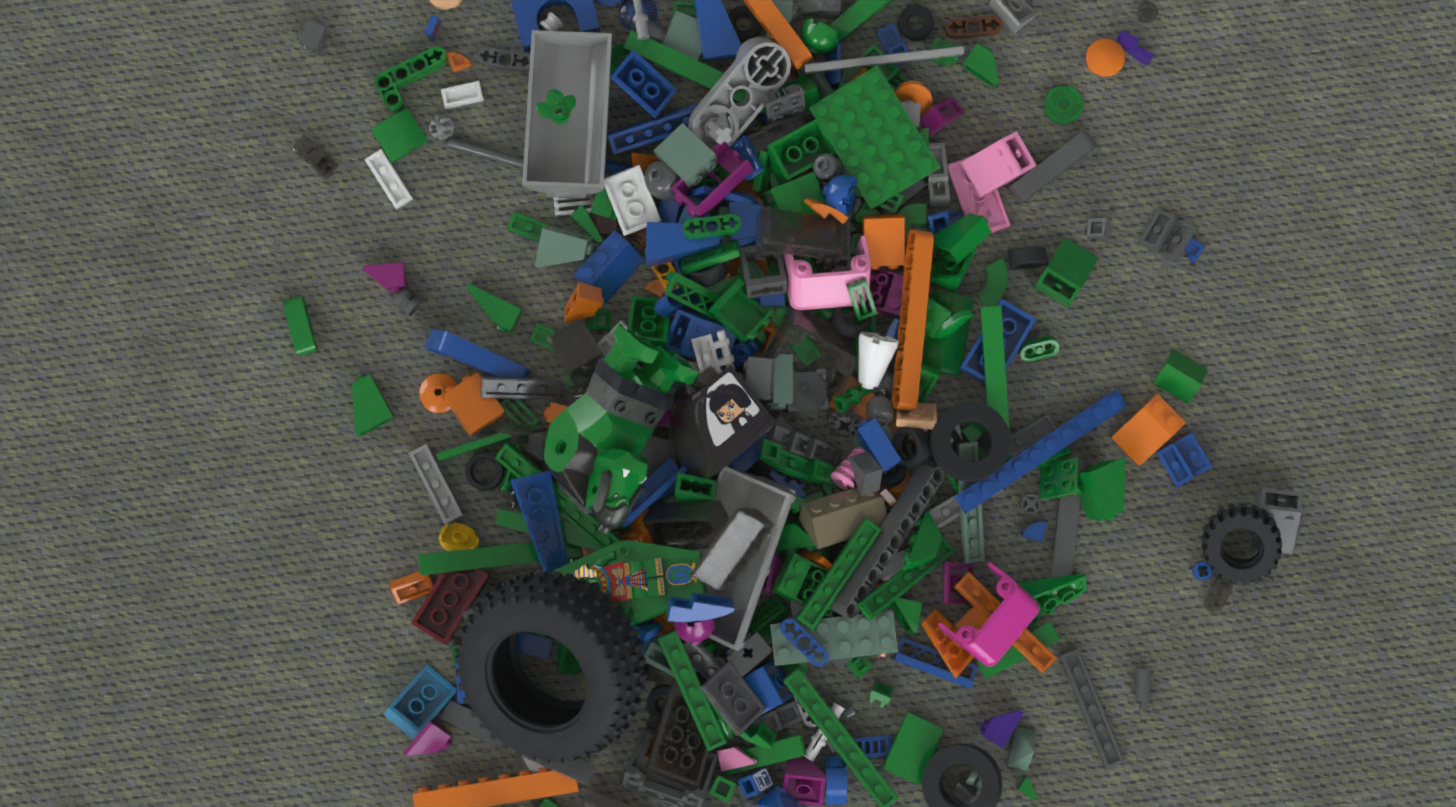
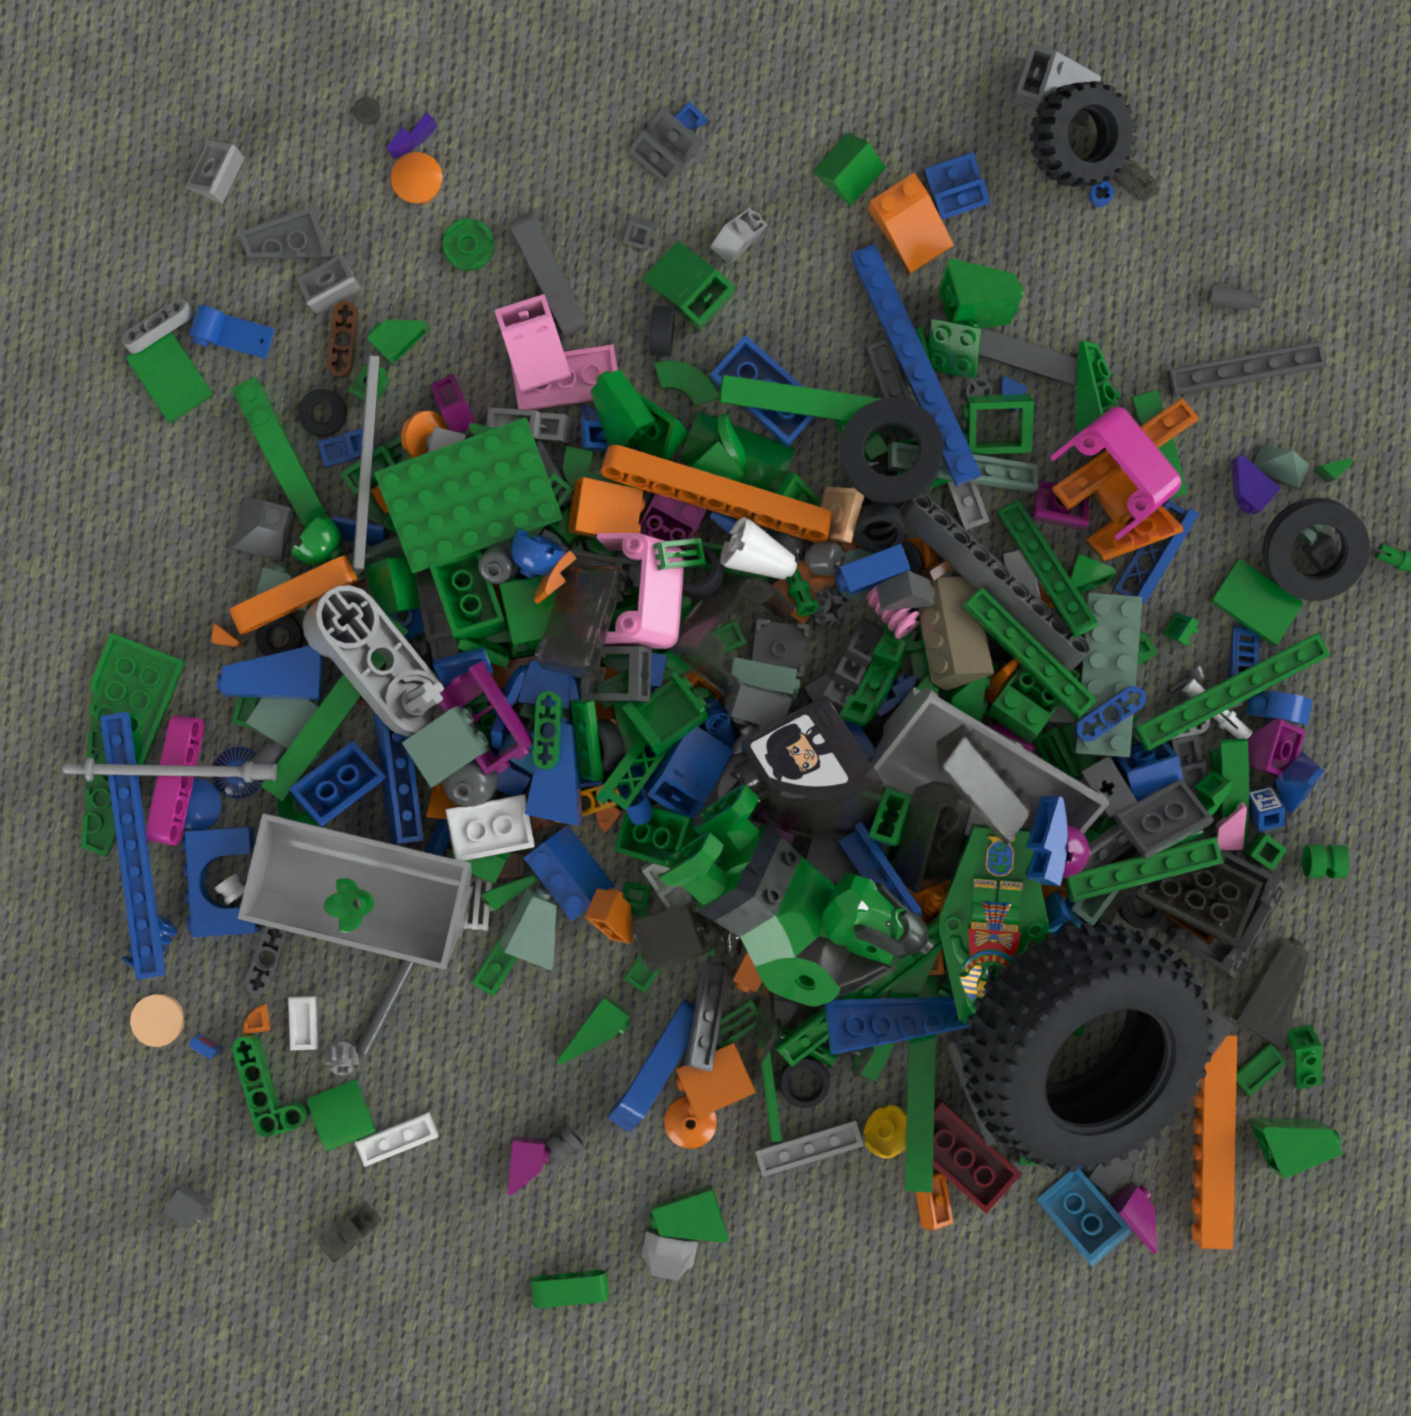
camera: 85 degrees left, 5 degrees up
white plate [691,330,735,379] -> none
dark grey hinge [762,84,806,125] -> none
green slope [902,511,942,571] -> none
green plate [1018,336,1059,362] -> none
none -> light grey slope [641,1229,698,1281]
none -> light grey slope [710,208,768,264]
none -> green window [962,394,1034,454]

